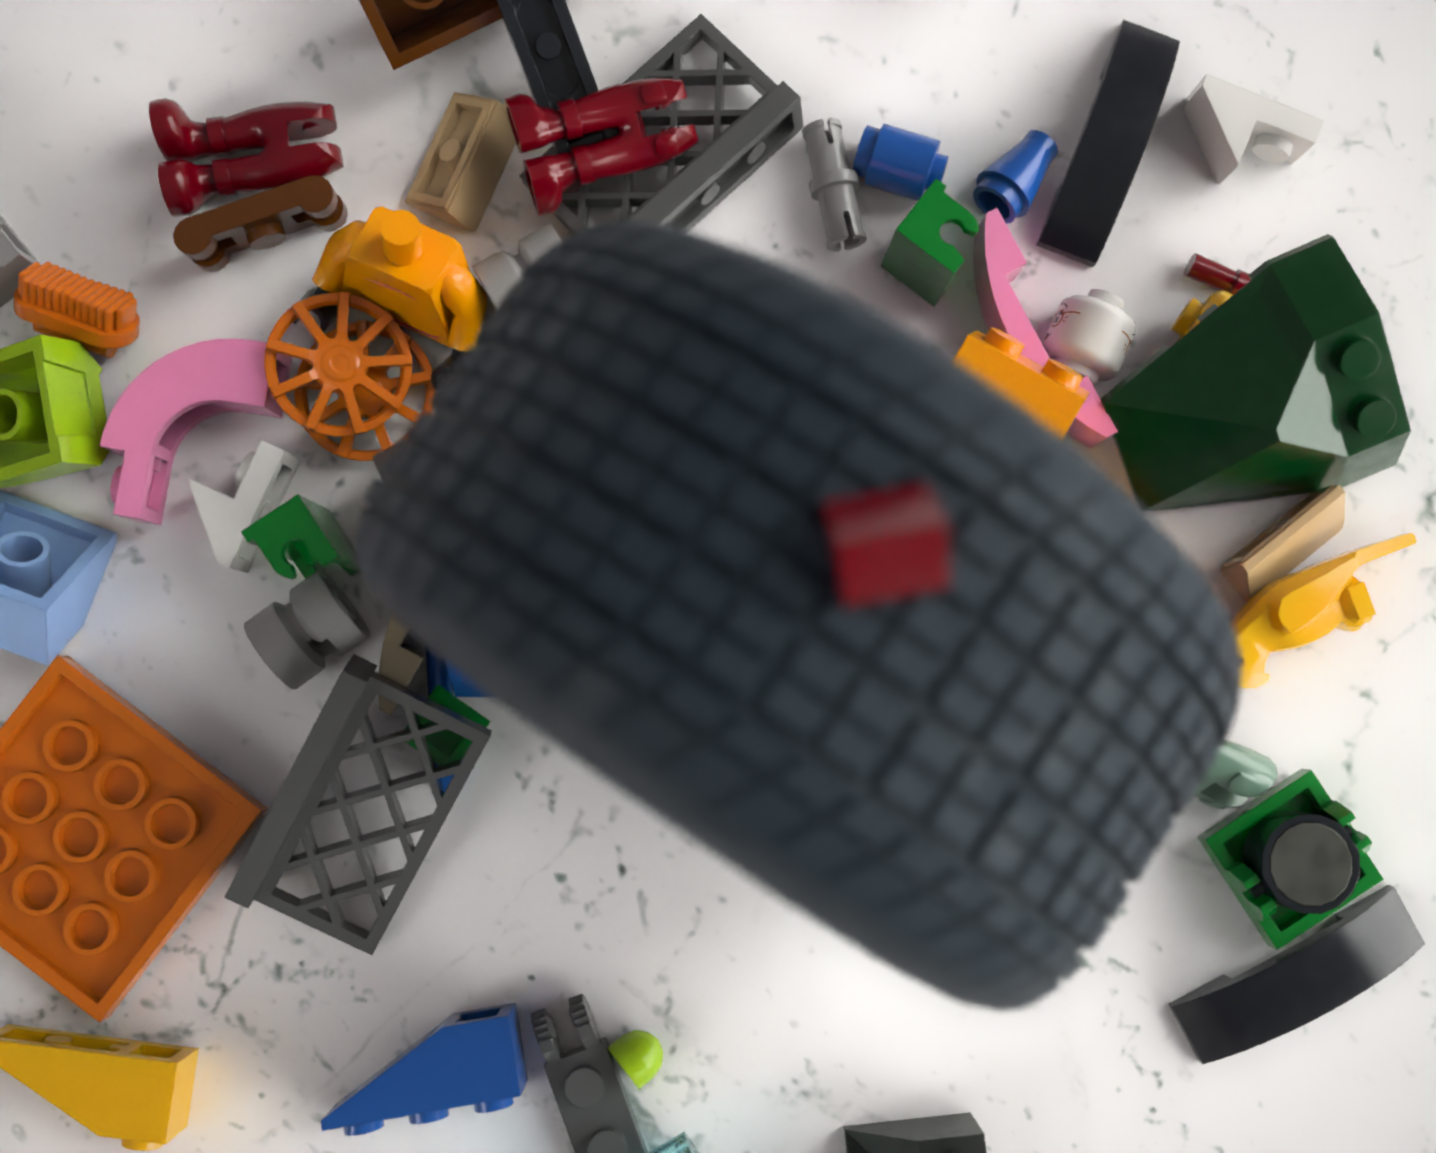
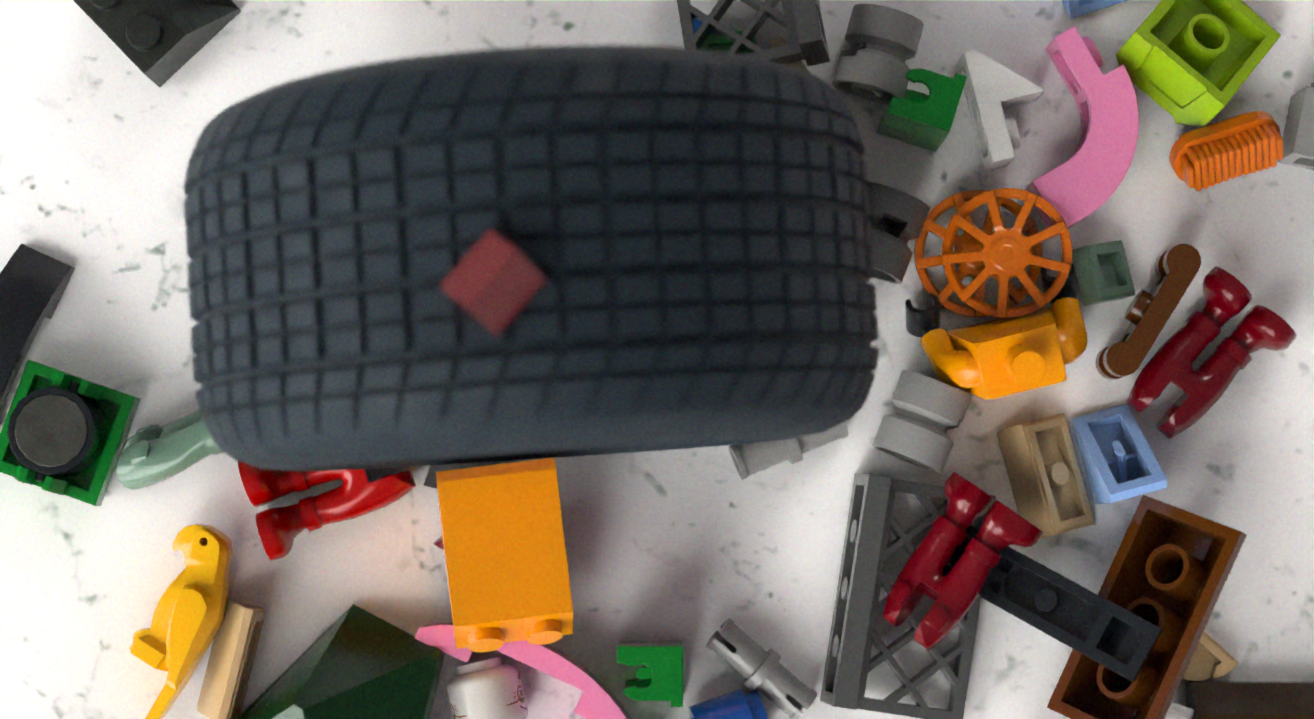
camera: 155 degrees right, 0 degrees up
none -> sand green tile [1072,240,1136,306]
none -> light blue slope [1072,404,1168,504]

